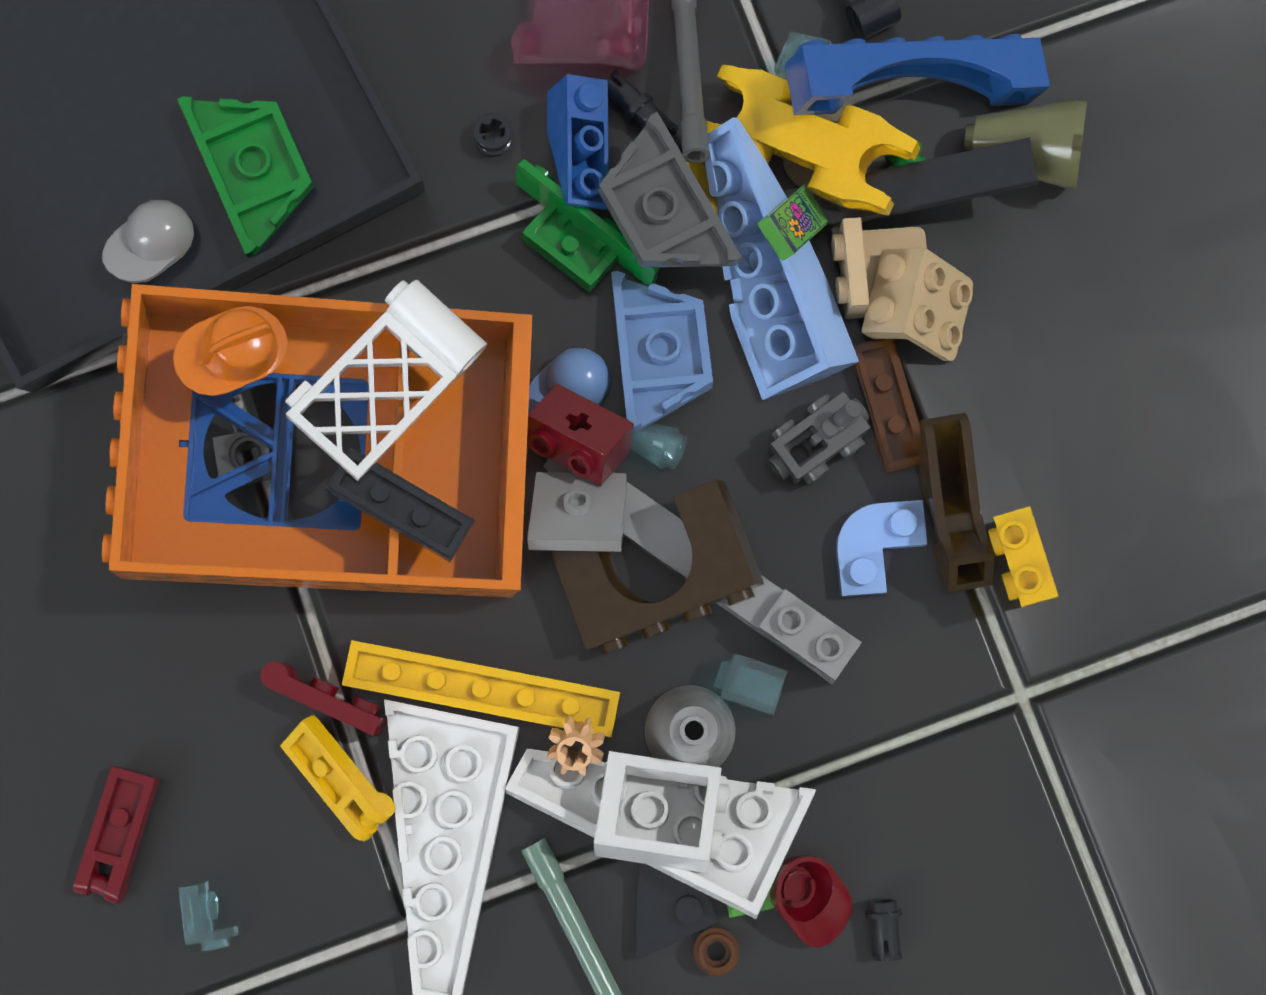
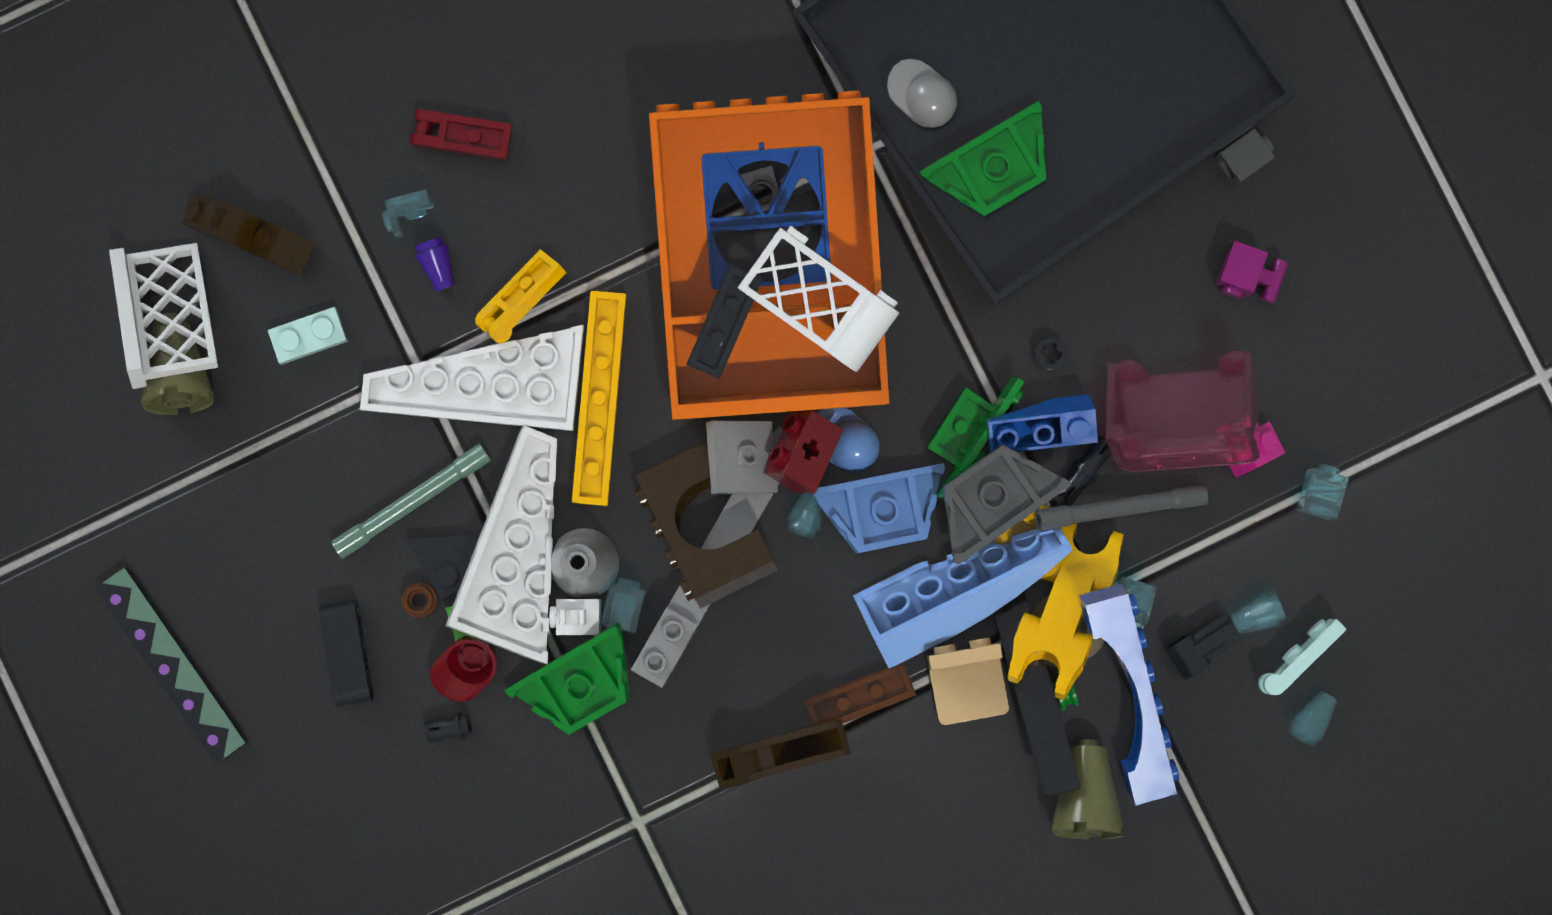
camera: 85 degrees right, 5 degrees up
orange piece [173,306,288,396] -> none
dark red plate [261,661,387,736] -> none
light nougat gear [547,715,605,776] -> none
white window [594,751,729,873] -> none
tile [757,184,829,261] -> none
dark grey brick [767,391,871,485] -> none
light blue plate [835,500,927,598] -> none
tan bracket [861,247,973,361] -> none
yellow plate [988,506,1059,607] -> none
none -> dark purple cone [414,237,455,291]
none -> green wing [504,622,630,735]
none -> white brick [549,599,602,635]

